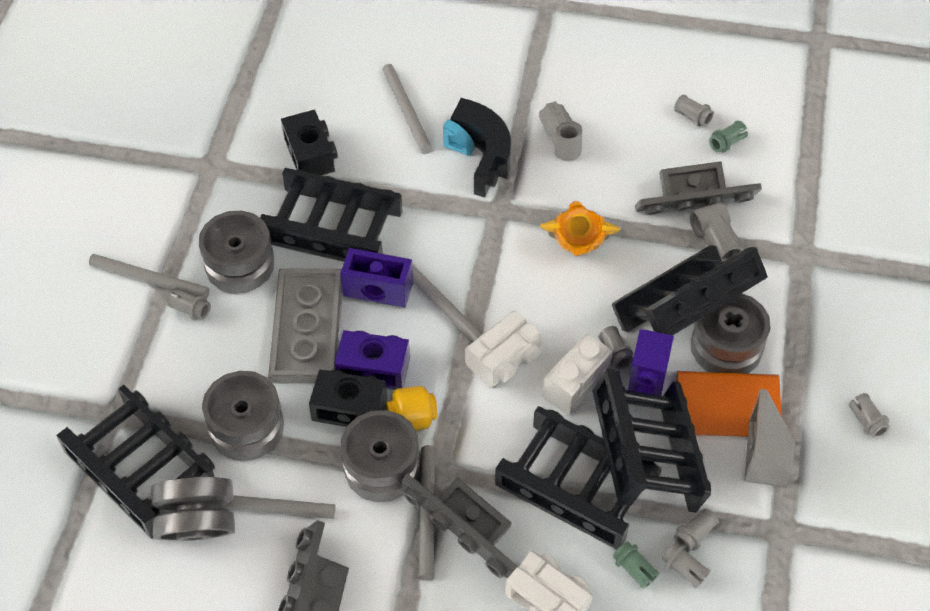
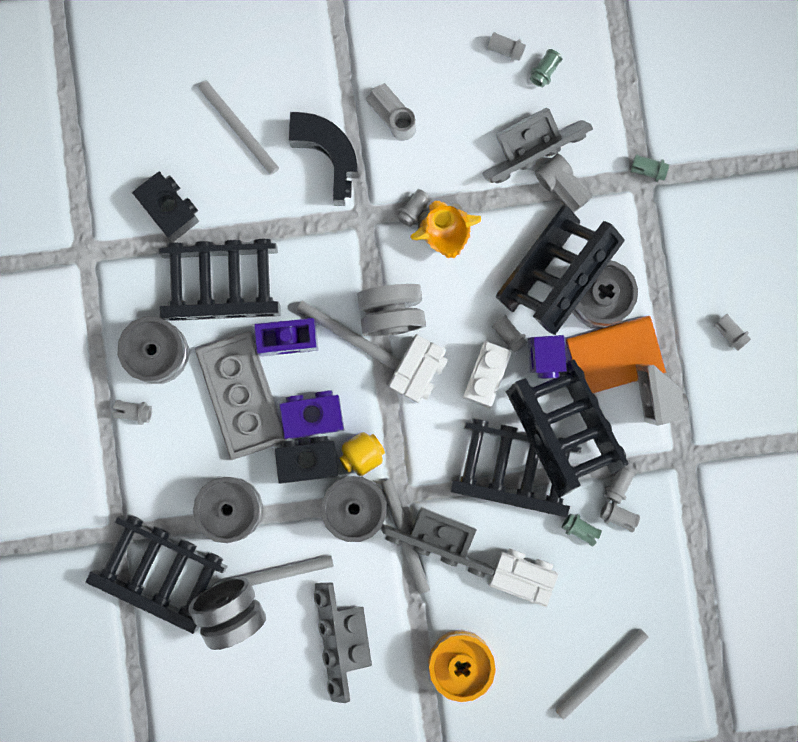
camera: 20 degrees left, 30 degrees up
light grey bar [89,254,210,299] -> none
medium azure tile [443,119,475,156] -> none
none -> light grey wheel [357,283,426,336]
none -> light grey pin [397,189,432,227]
none -> sand green pin [630,154,669,182]

